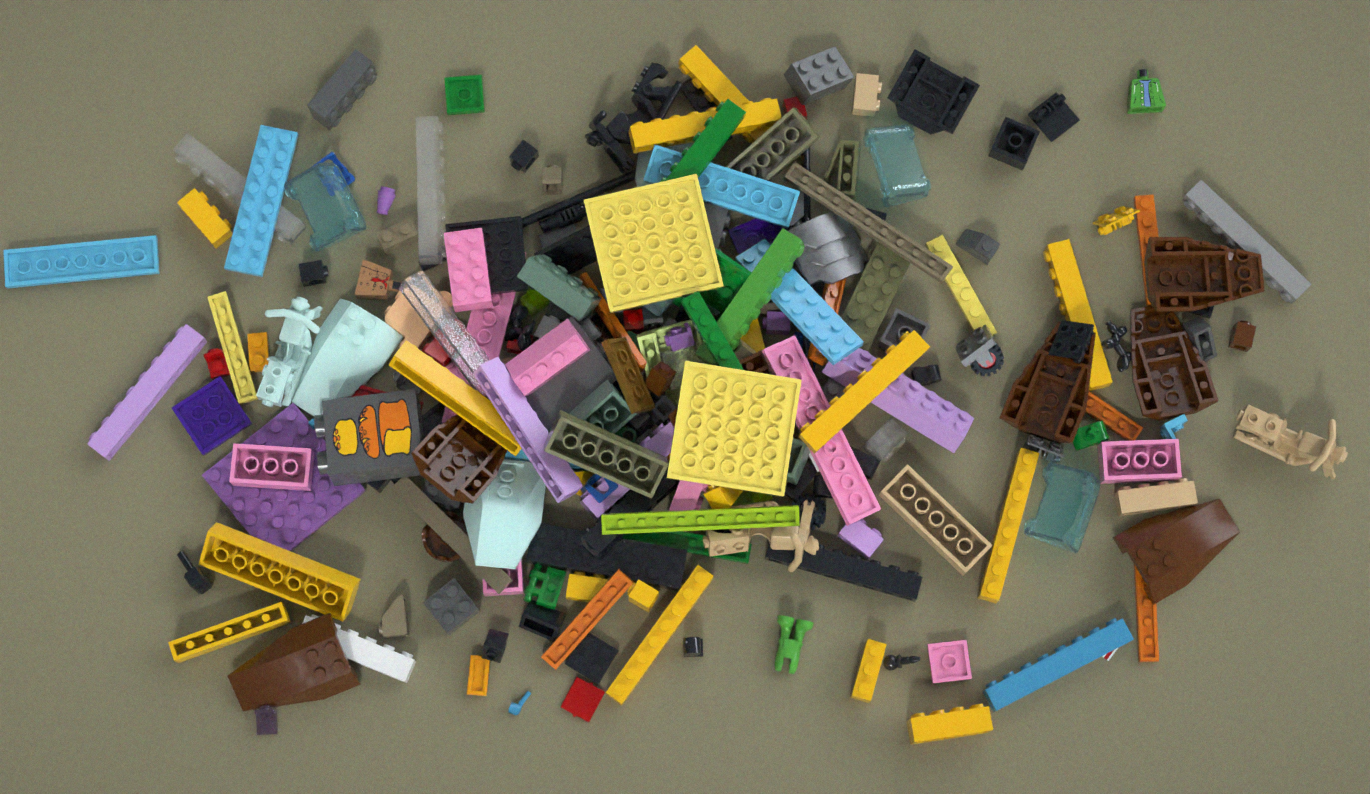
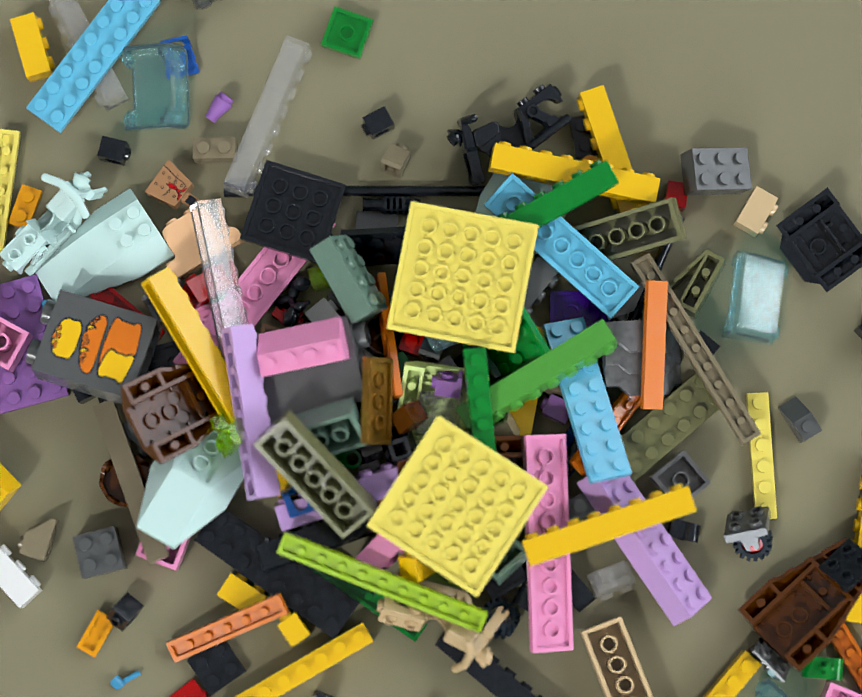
camera: 25 degrees right, 5 degrees up
bright pink brick [444,228,493,312] -> none
black brick [519,599,566,642] -> none
green plate [523,564,567,610] -> none
lavender brick [838,518,884,560] -> none
none -> clear neon green hinge [210,413,243,458]
none -> orange tile [640,280,668,410]

